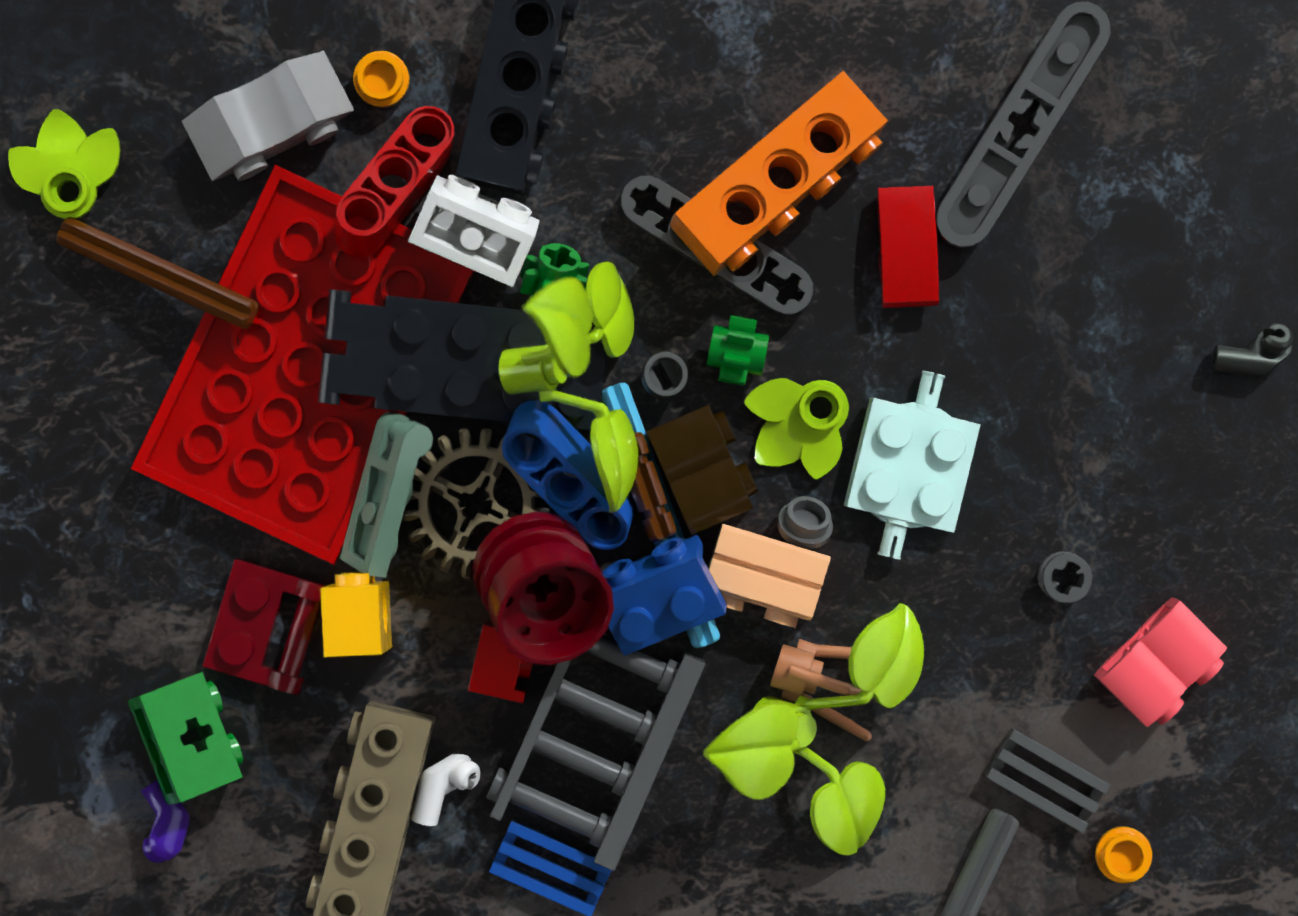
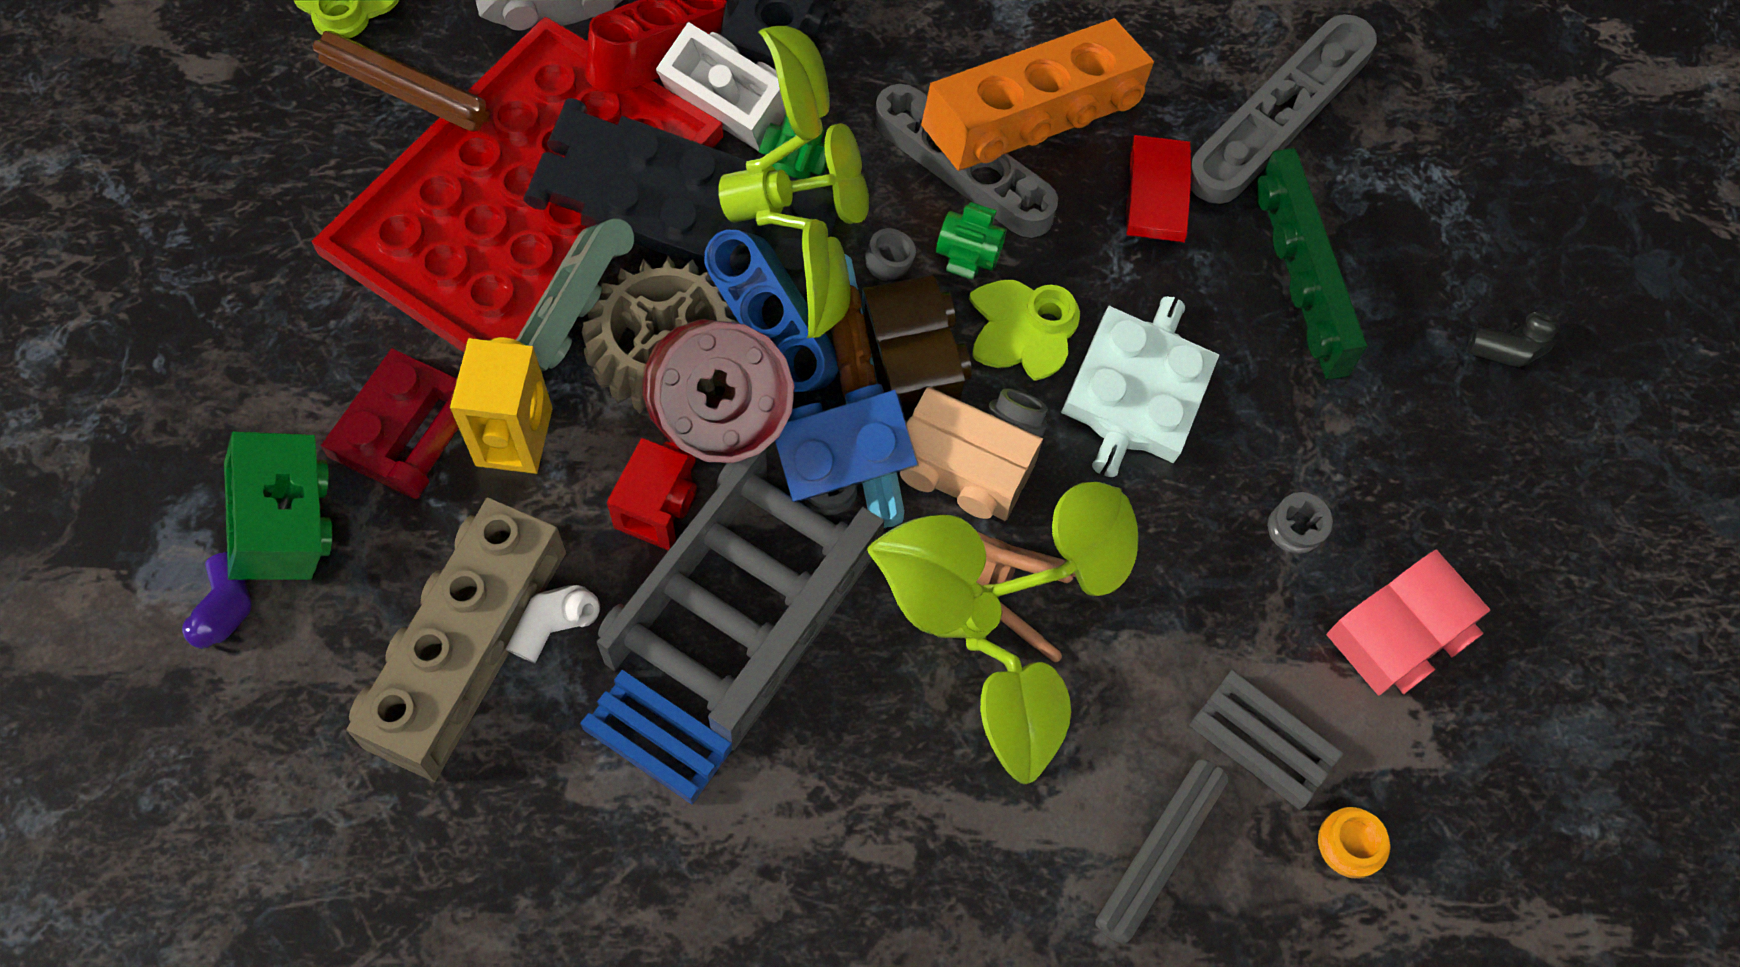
camera: 10 degrees right, 25 degrees down
none -> dark green plate [1257,148,1367,380]

